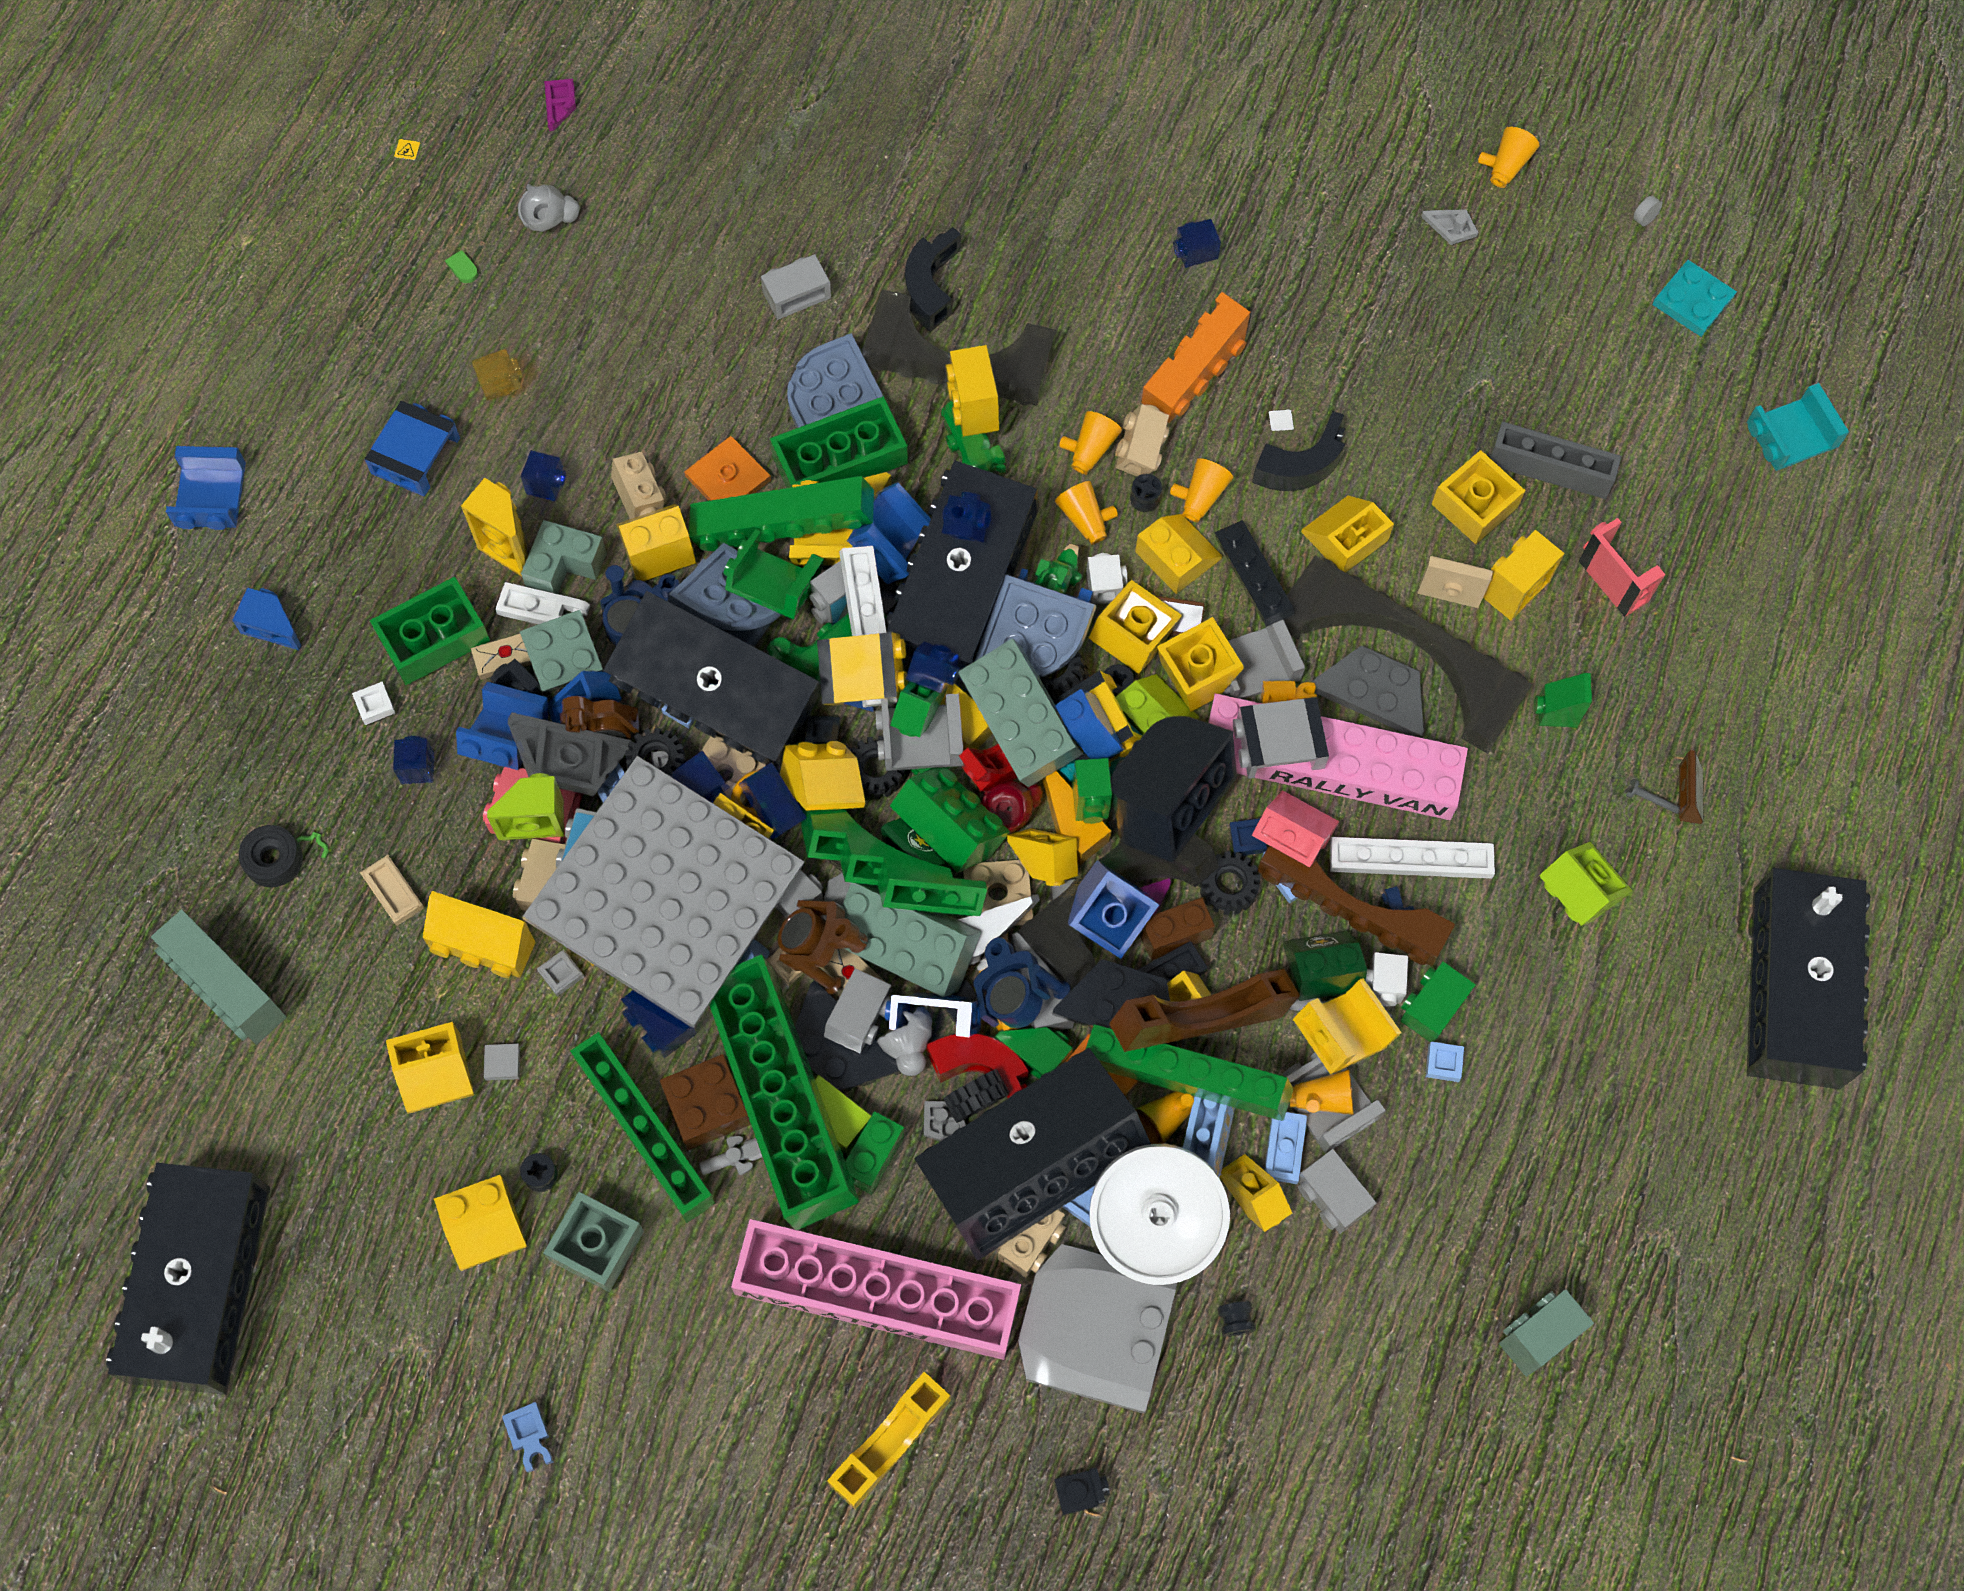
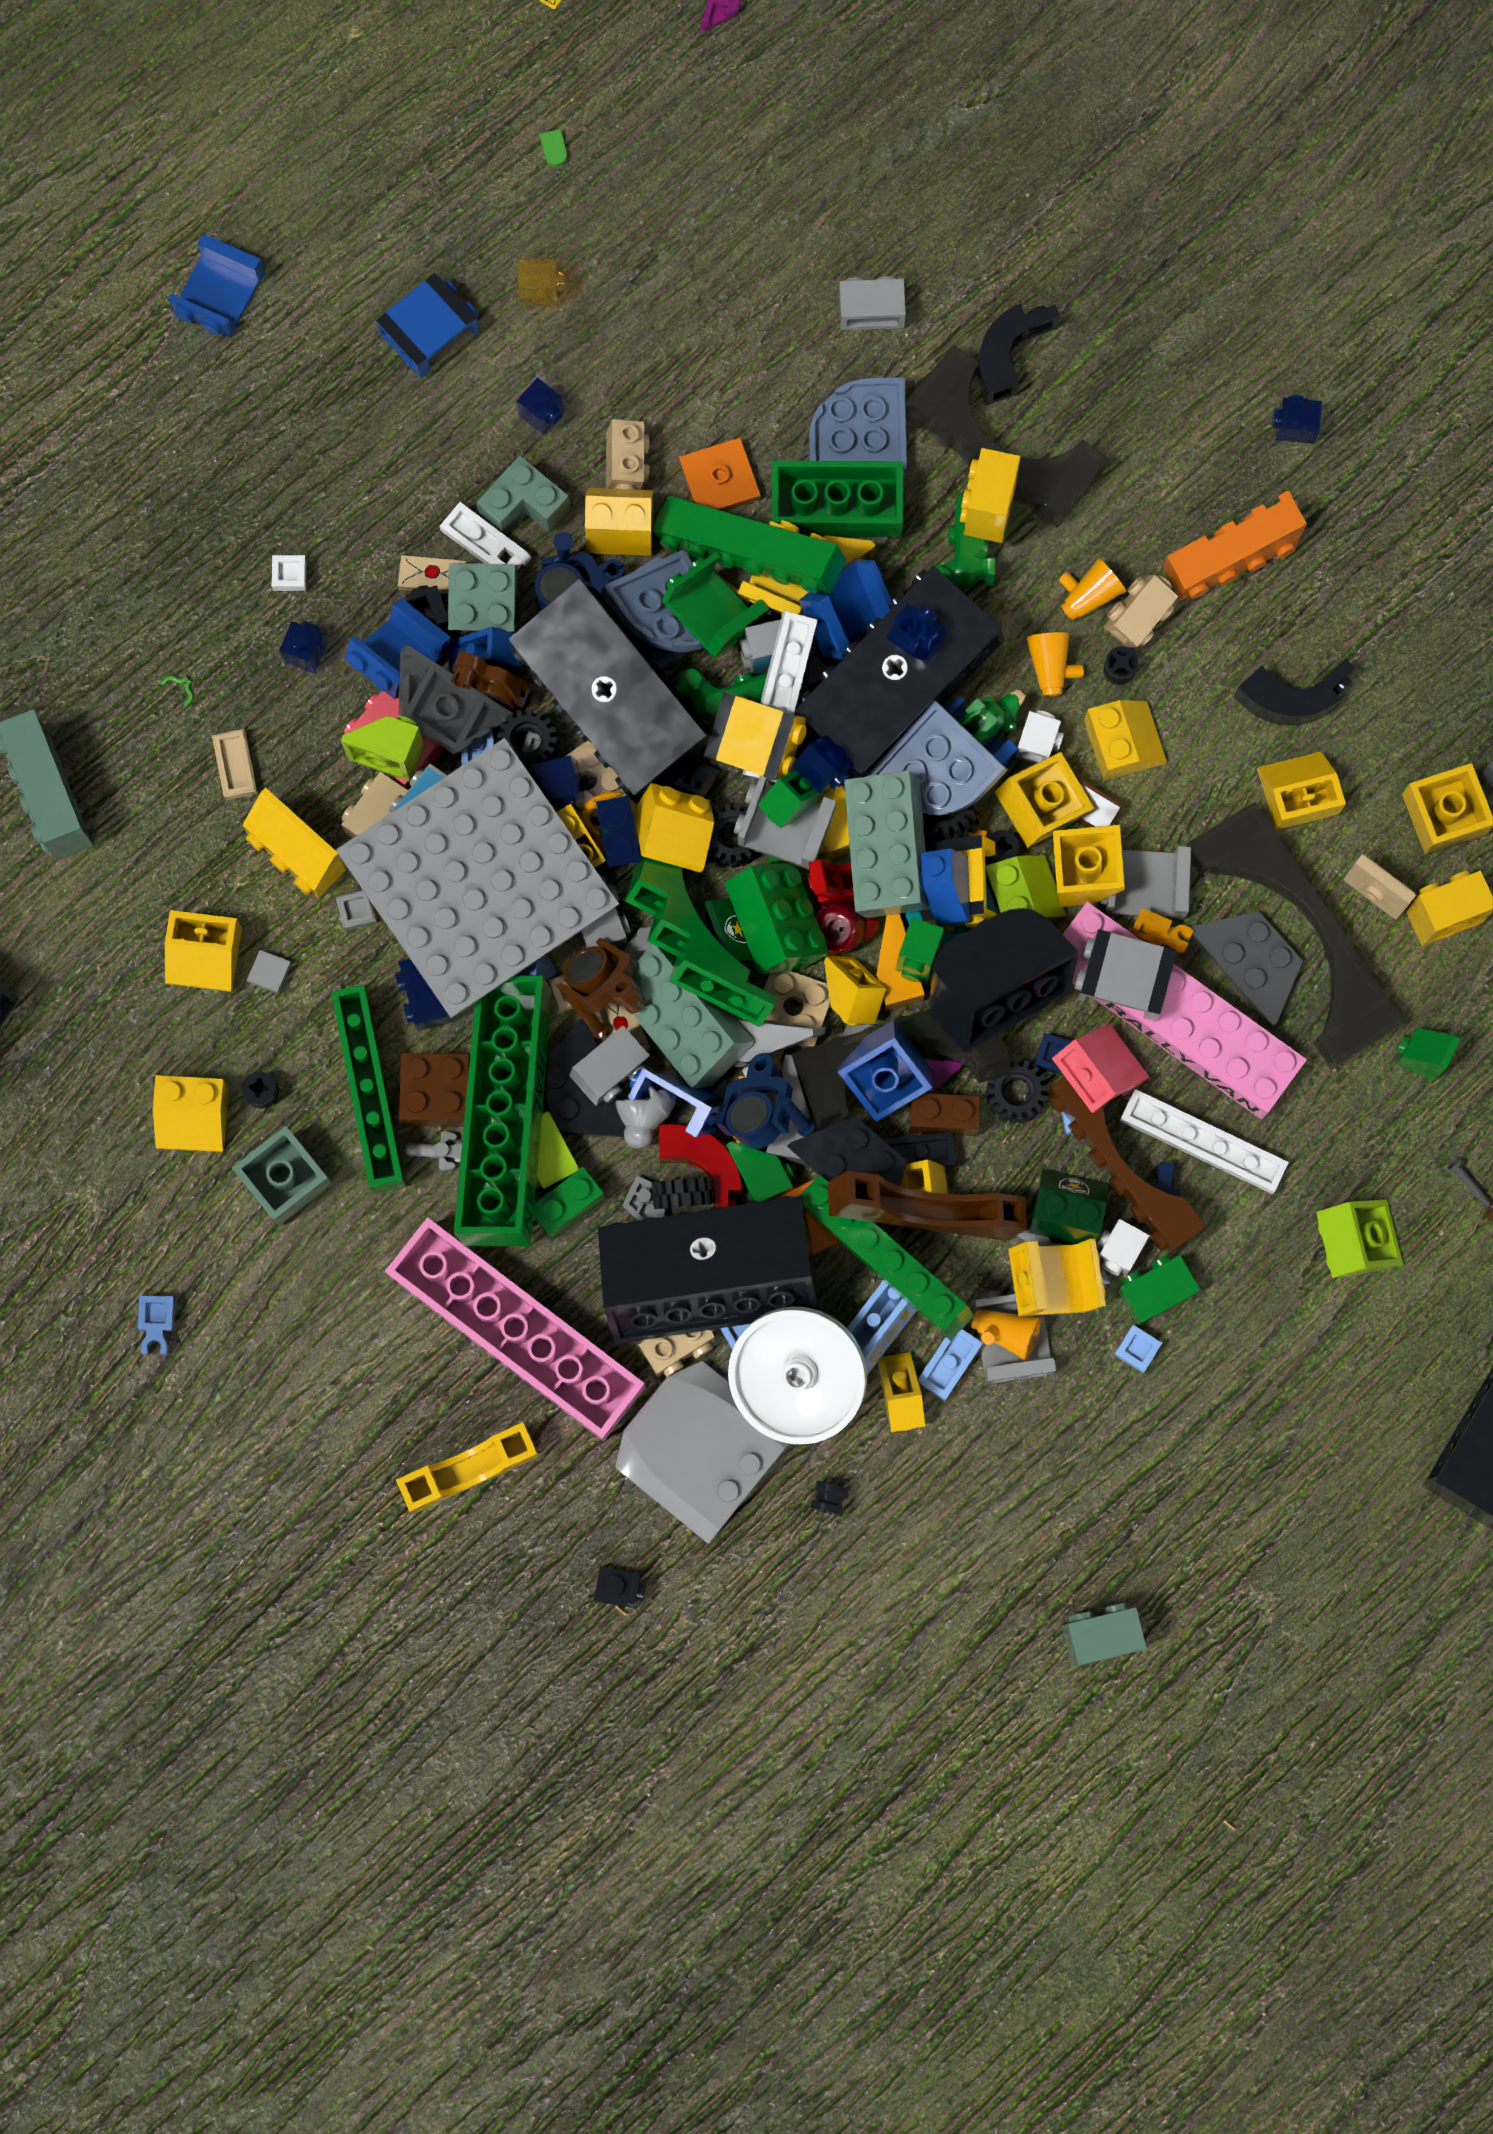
camera: 25 degrees right, 10 degrees up
blue slope [233,588,301,650] -> none
black tyre [239,825,303,887] -> none
green brick [369,576,490,686] -> none
yellow slope [461,478,528,577] -> none
light grey piece [517,184,580,232] -> none
light orange piece [1135,1091,1194,1144] -> none
light orange piece [1170,458,1234,522] -> none
black plate [1214,520,1295,627] -> none
white sticker [1269,410,1294,431] -> none
light grey brick [1298,1149,1376,1234] -> none

